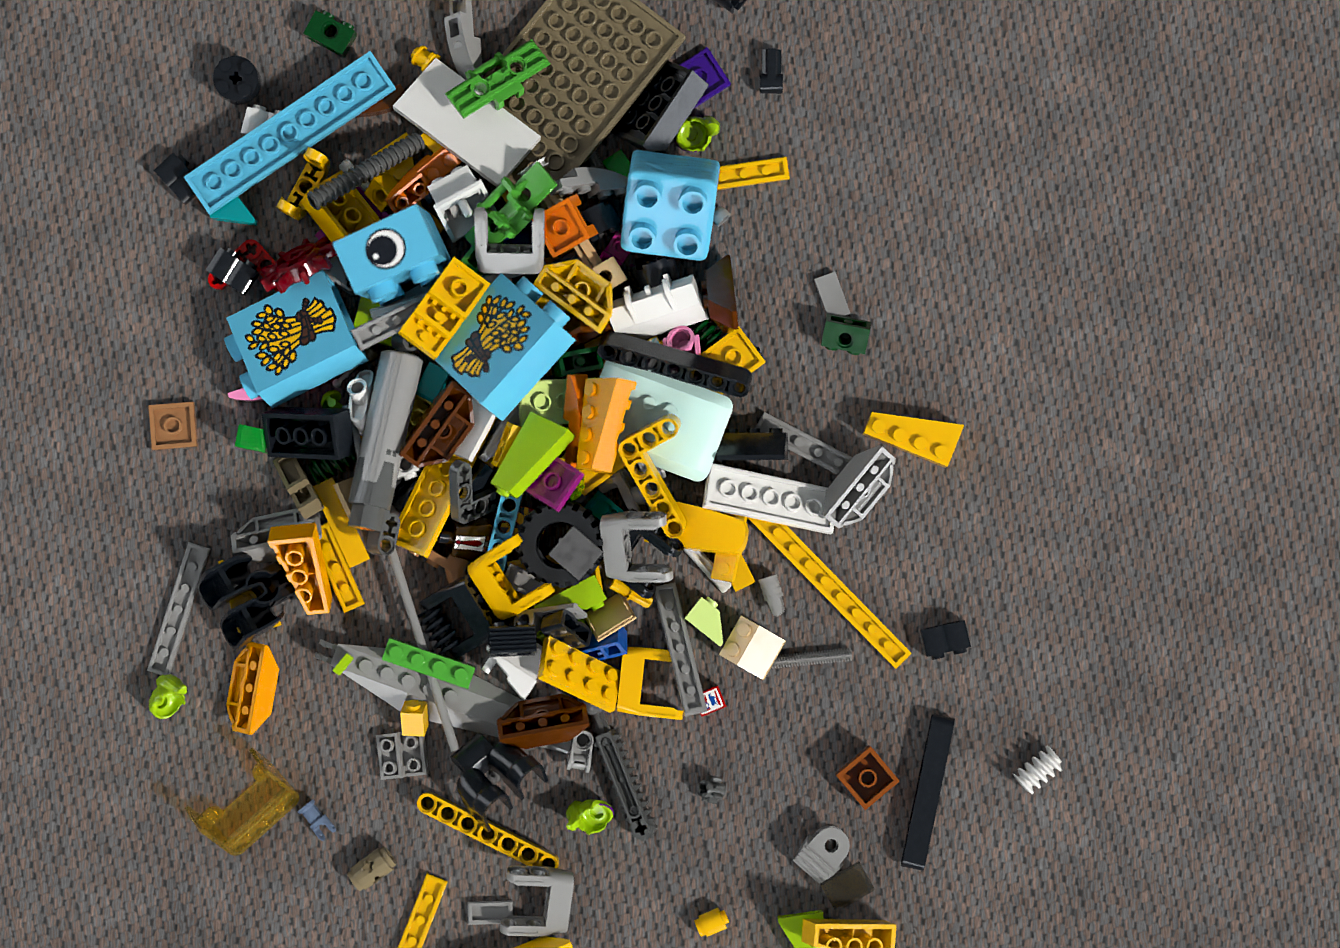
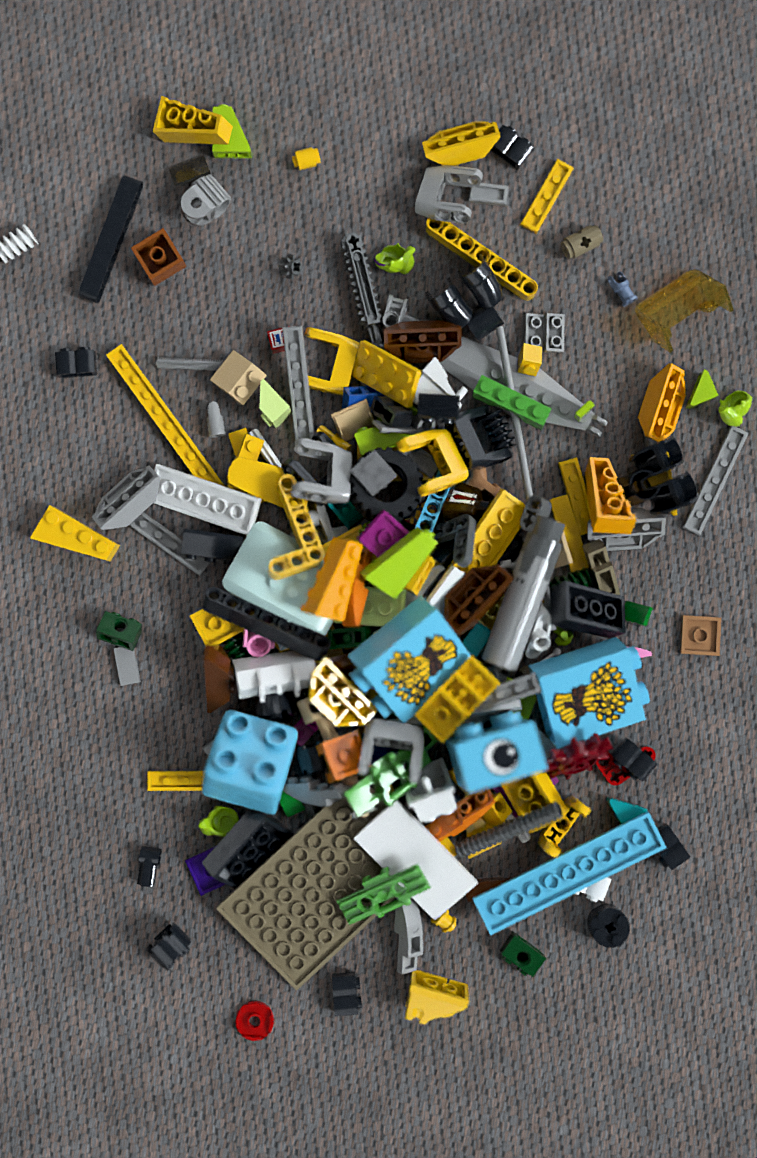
camera: 170 degrees left, 0 degrees up
none -> lime slope [686,369,719,409]

